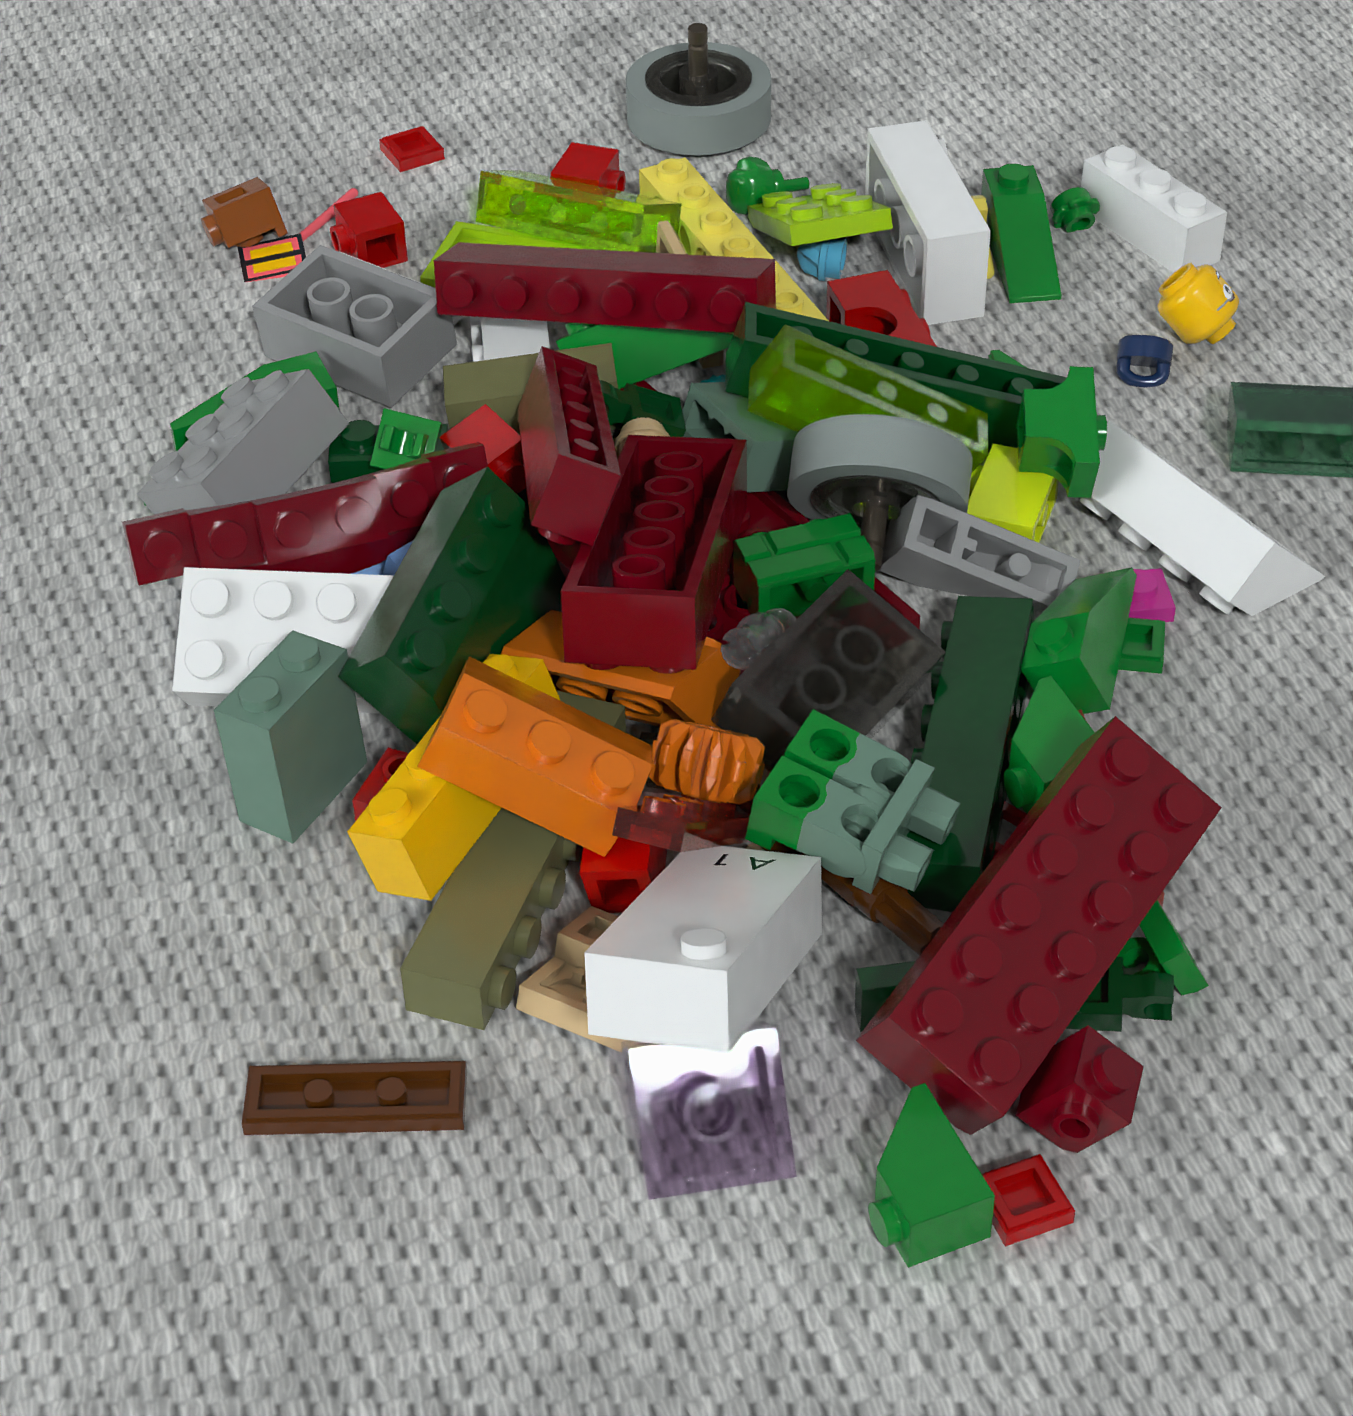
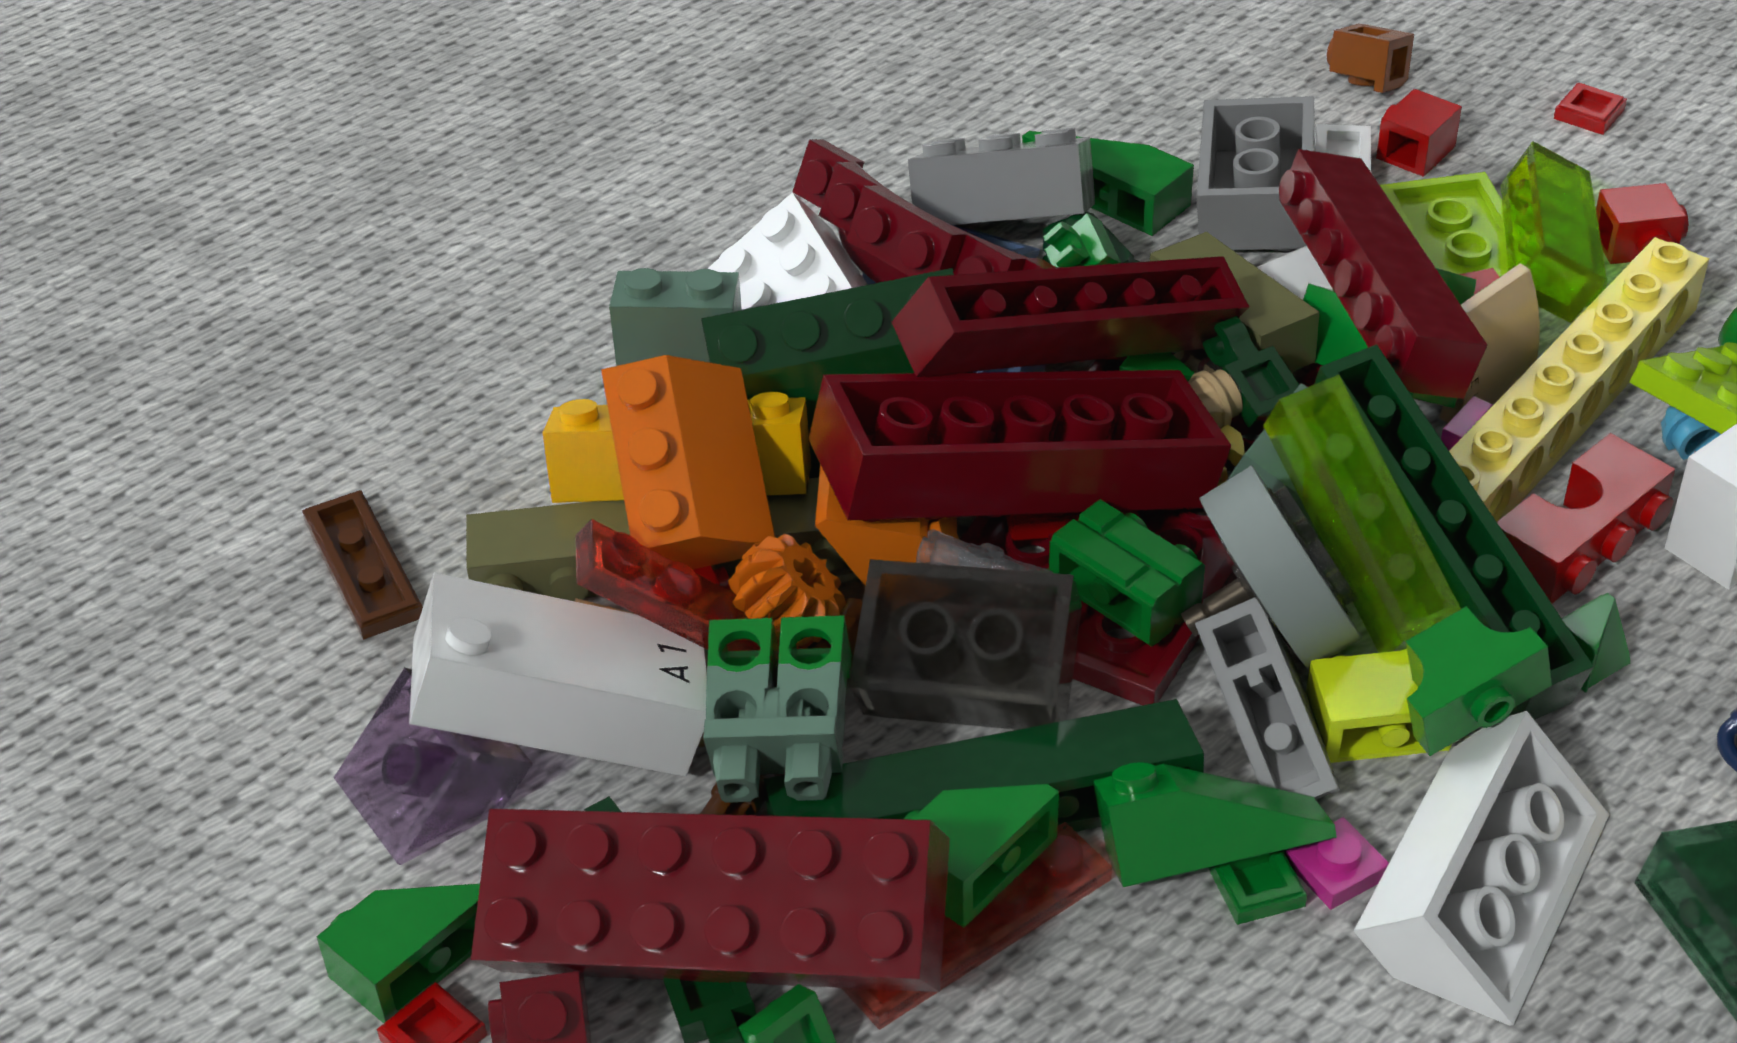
camera: 65 degrees right, 0 degrees up
piece [237,188,358,283] -> none

